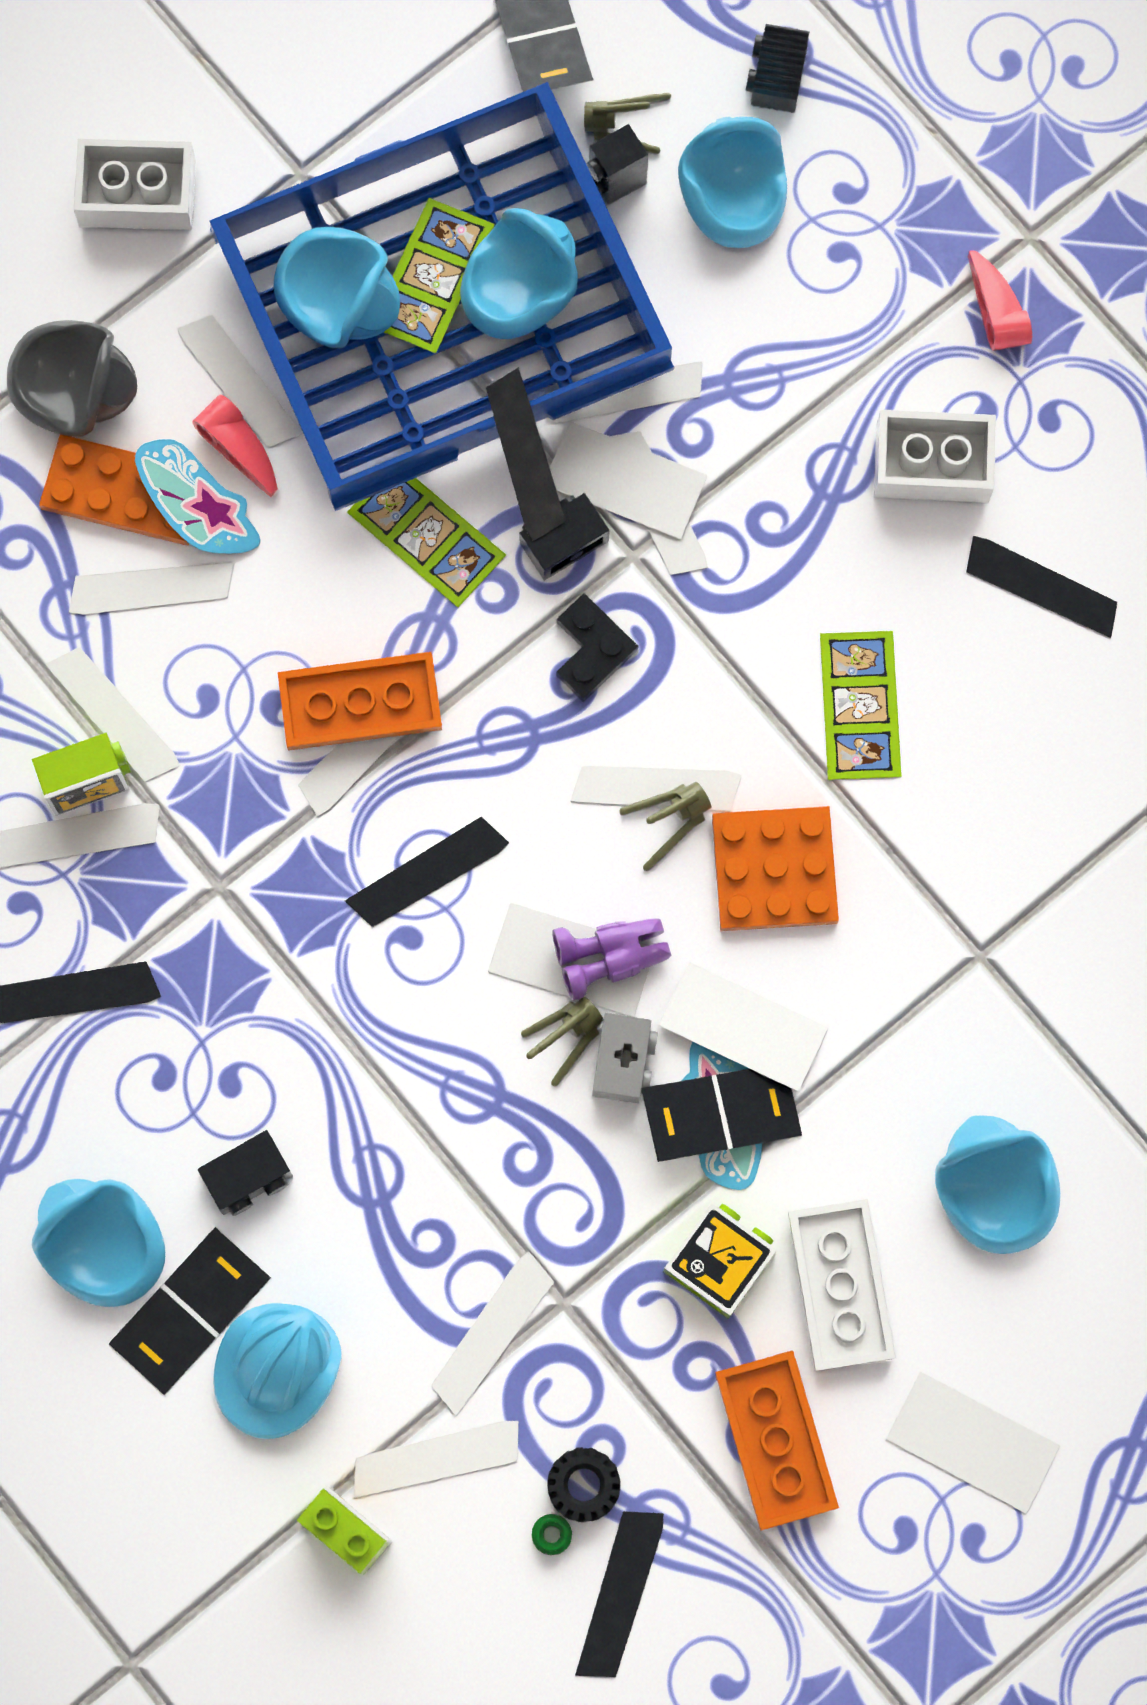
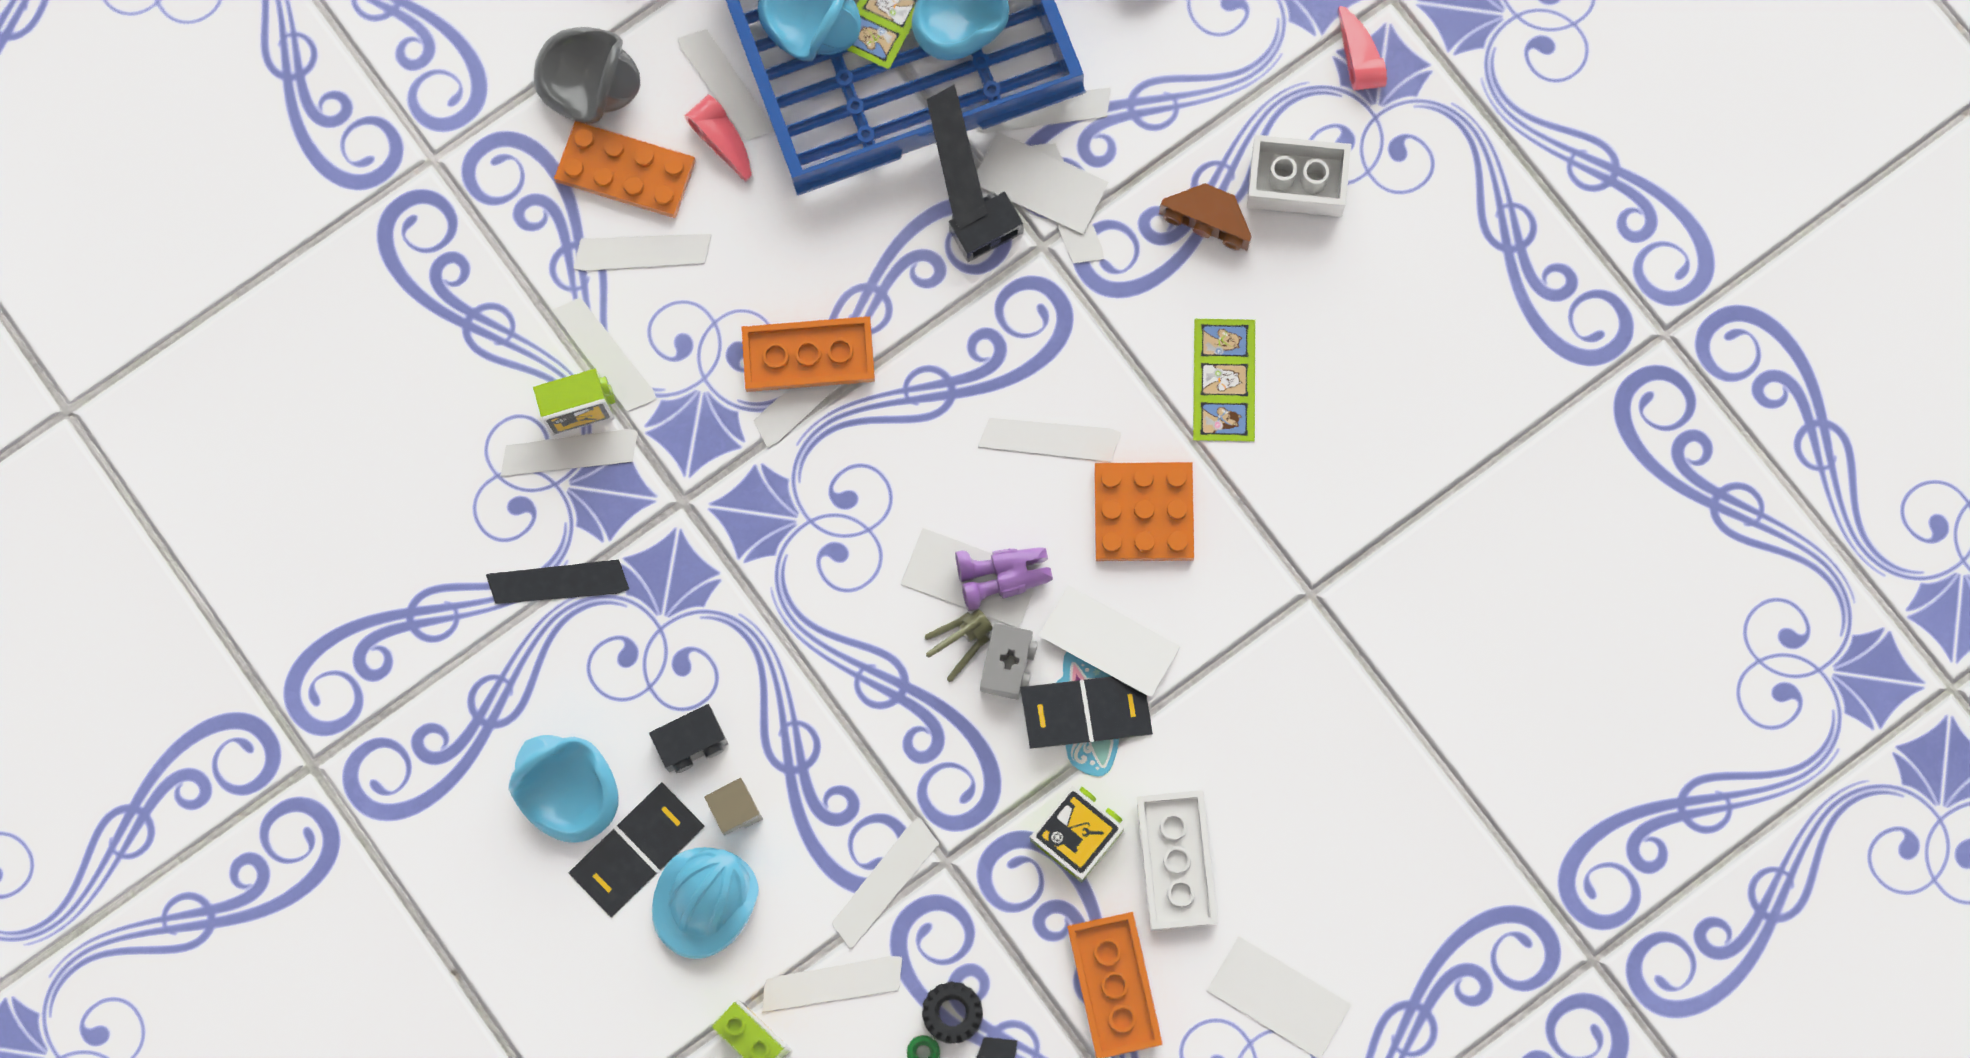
camera: 10 degrees right, 0 degrees up
sticker [135,439,260,554] -> none
black sticker [345,816,510,927] -> none
sticker [347,478,506,607] -> none
black plate [556,593,639,702] -> none
olive plant [619,782,712,871] -> none
medium azure piece [935,1115,1061,1254] -> none
black sticker [966,536,1118,638] -> none
none -> dark tan piece [704,777,763,836]
none -> dark orange slope [1159,183,1252,251]

